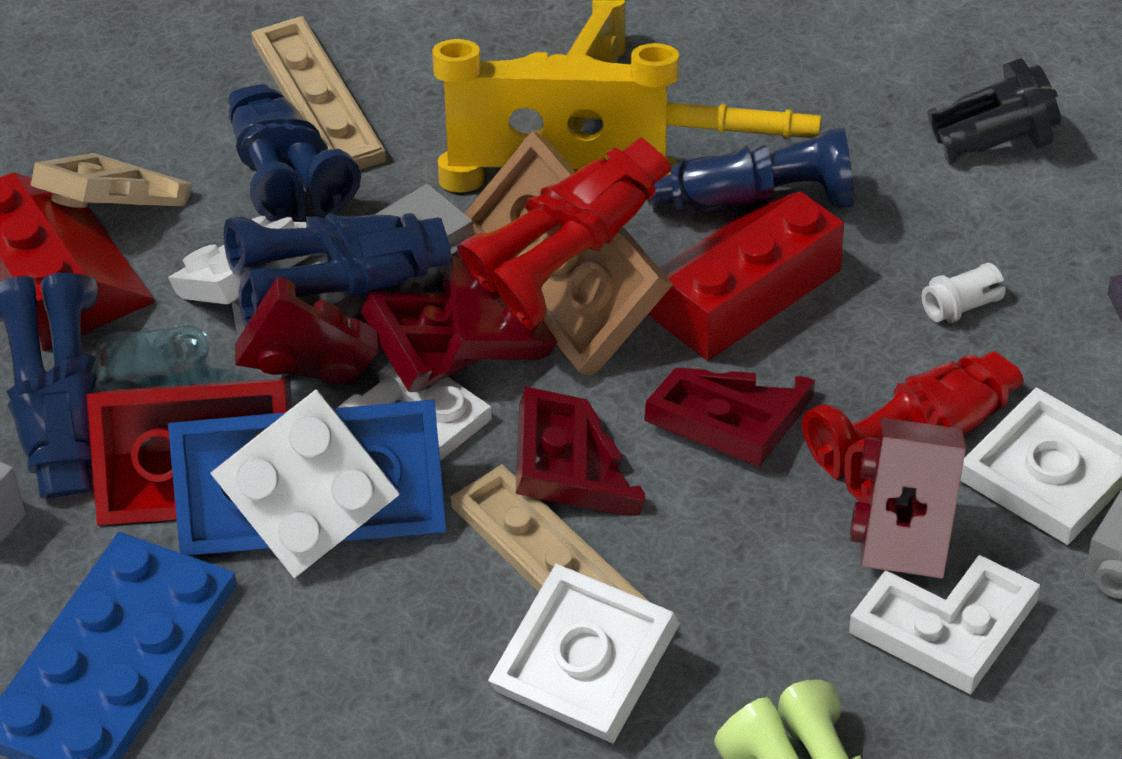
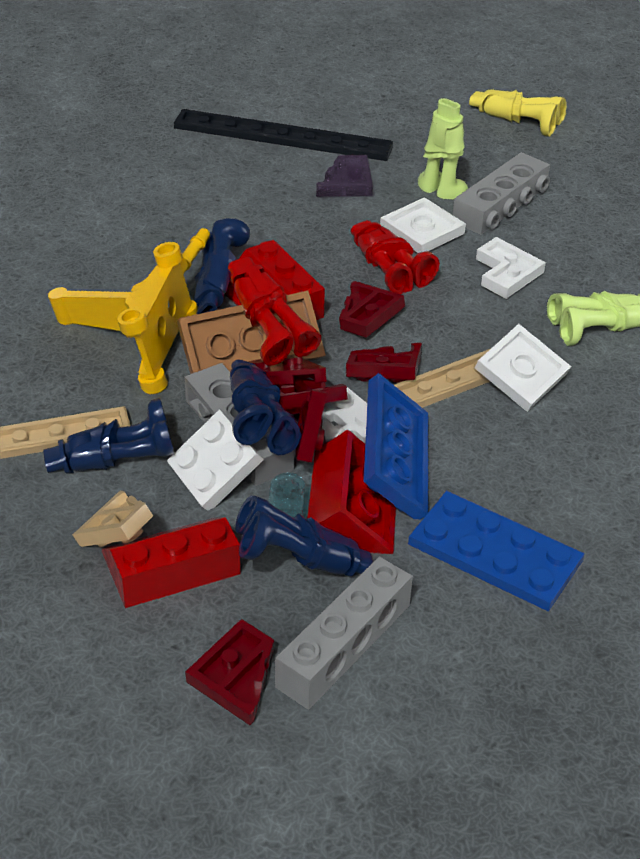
camera: 85 degrees left, 5 degrees down
white plate [210,389,401,578] -> none
brick [849,417,966,579] -> none
white pin [922,263,1006,324] -> none
black piece [927,58,1061,164] -> none

